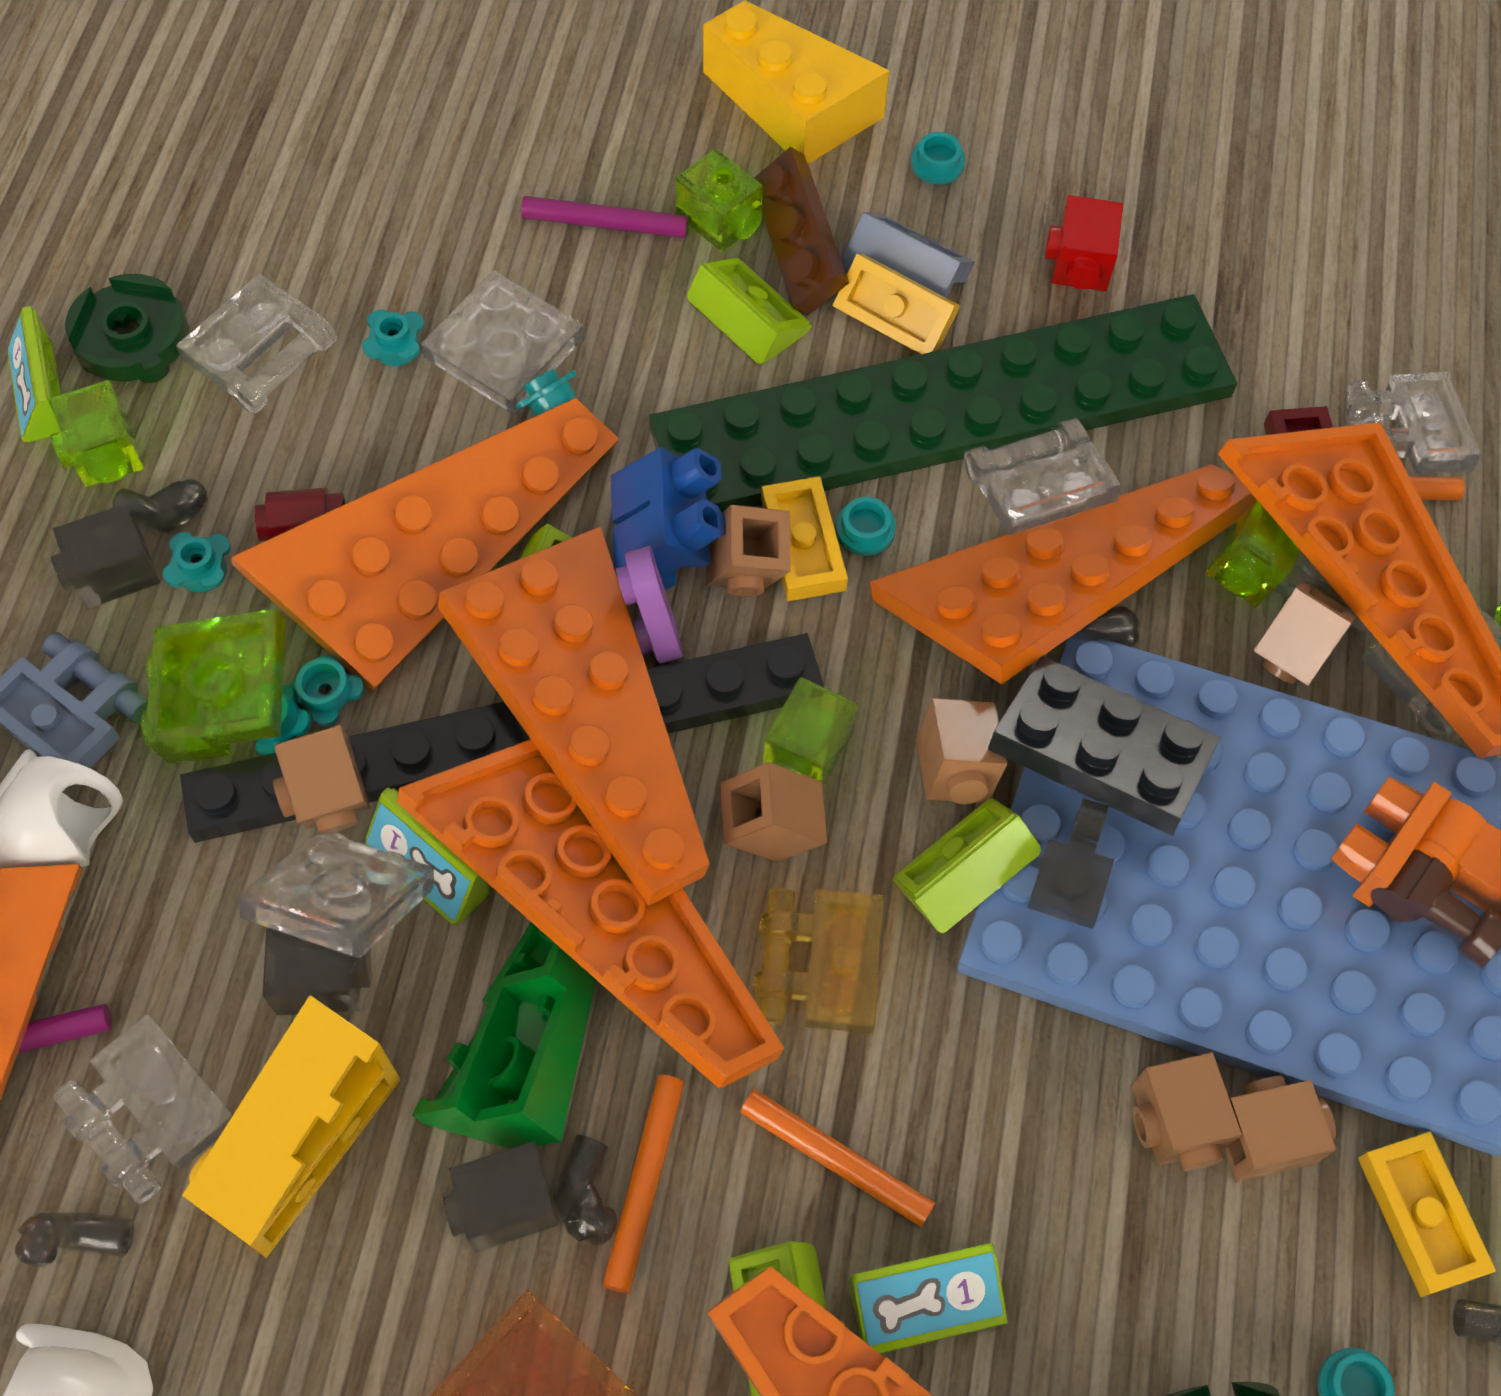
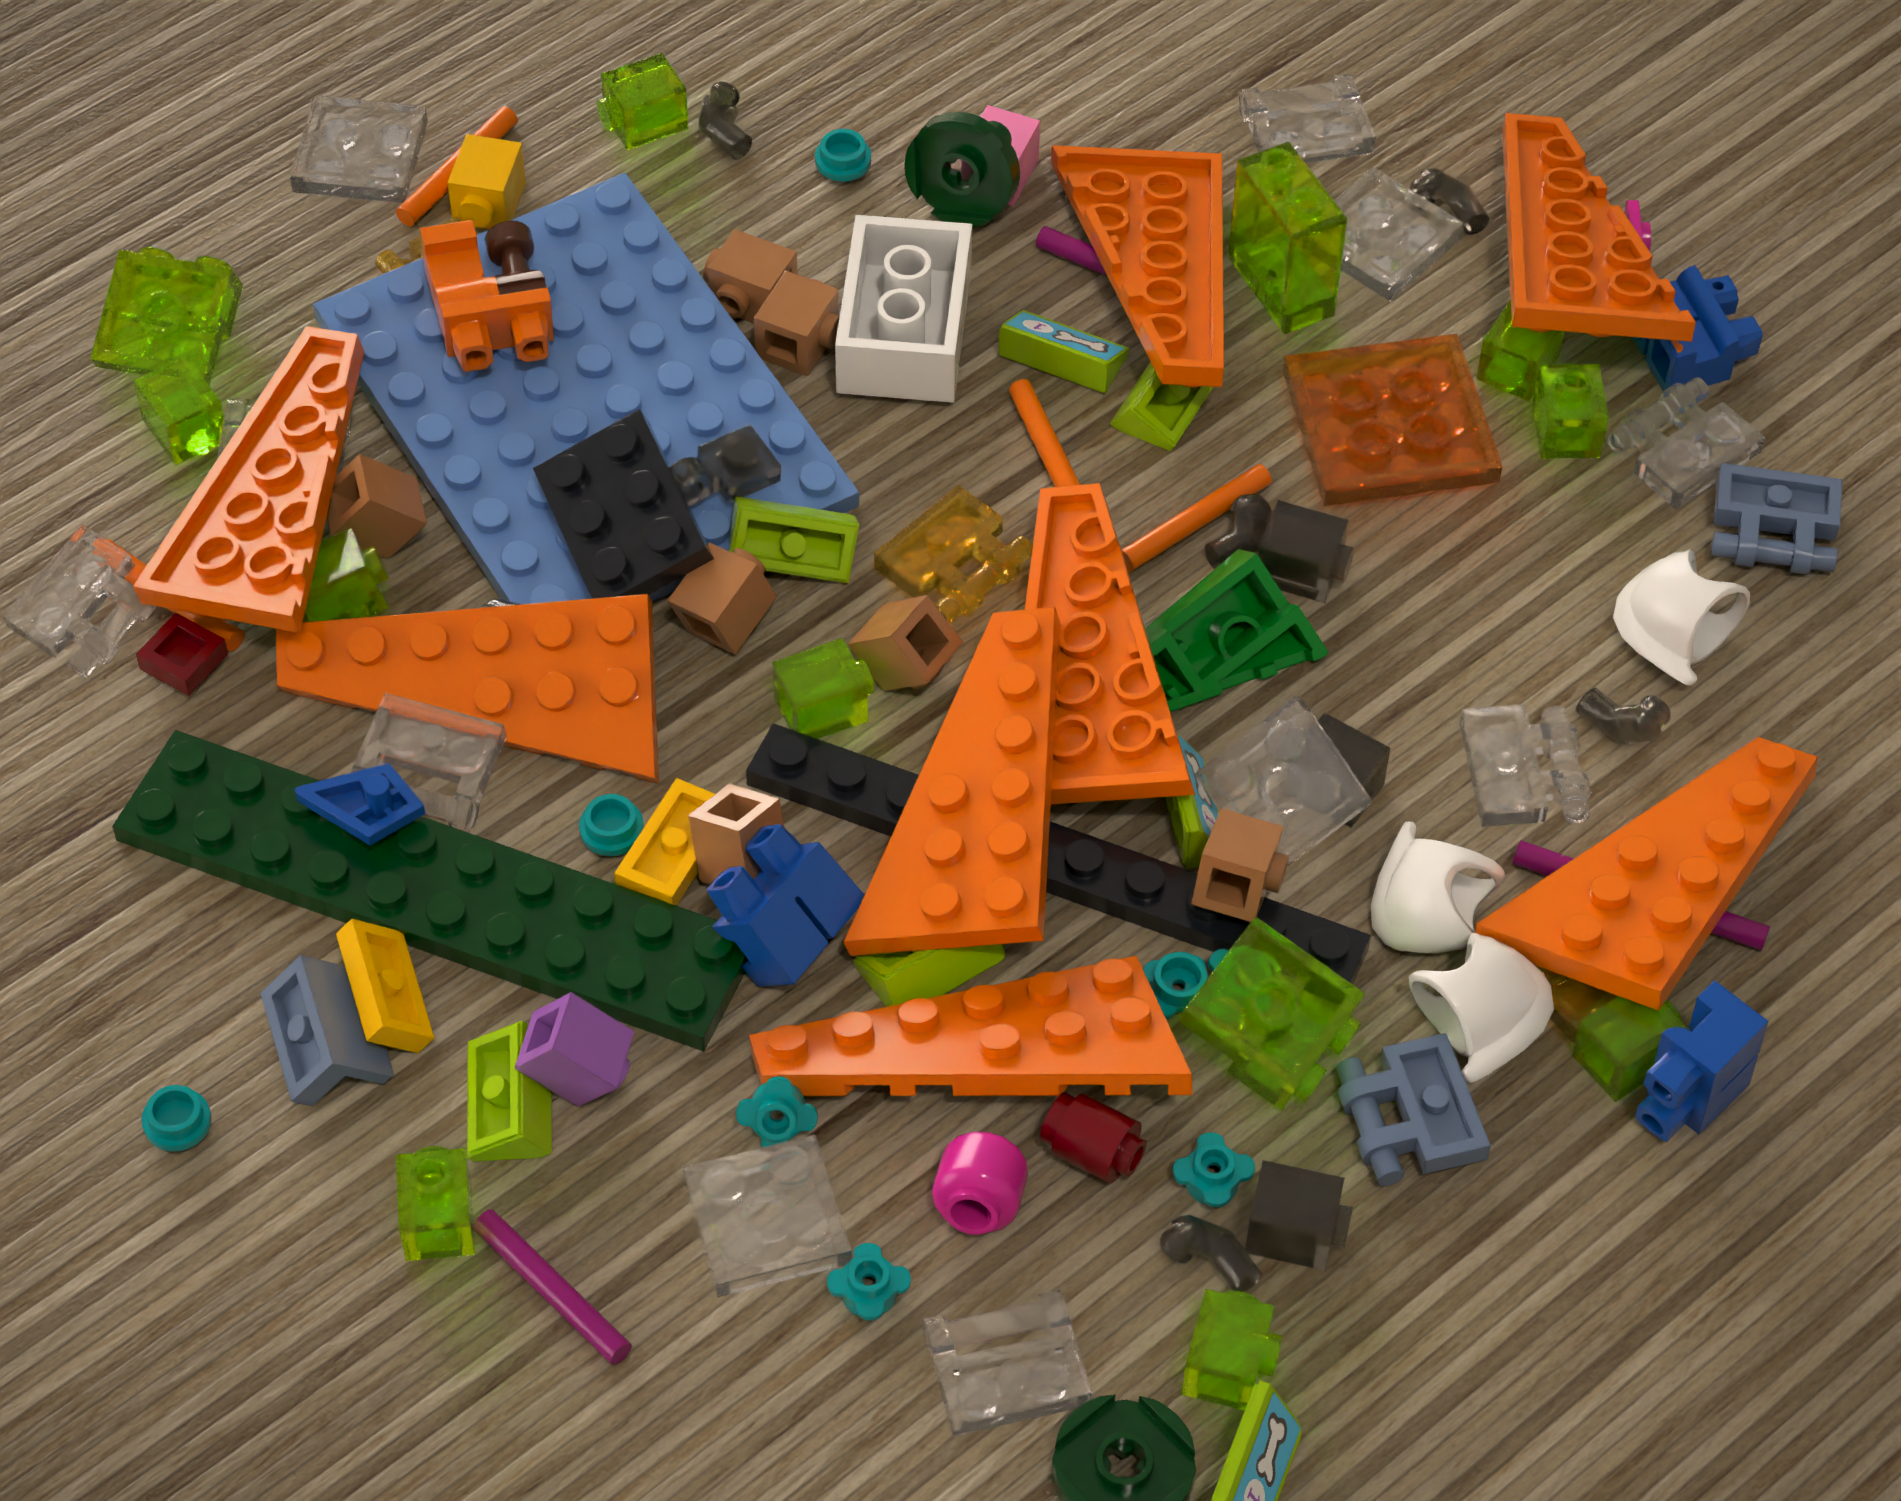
camera: 140 degrees left, 10 degrees down
yellow wedge [182,995,401,1258] -> none
medium lavender plate [616,546,684,664] -> none
yellow wedge [703,0,890,164] -> none
reddish brown plate [751,146,849,315] -> none
red brick [1045,195,1123,292] -> none
yellow plate [1358,1131,1496,1298] -> none
none -> blue piece [295,763,426,846]
none -> medium lavender brick [515,992,635,1107]
none -> white brick [835,215,972,403]
none -> dark pink head [932,1131,1028,1235]
none -> white piece [1371,822,1506,954]

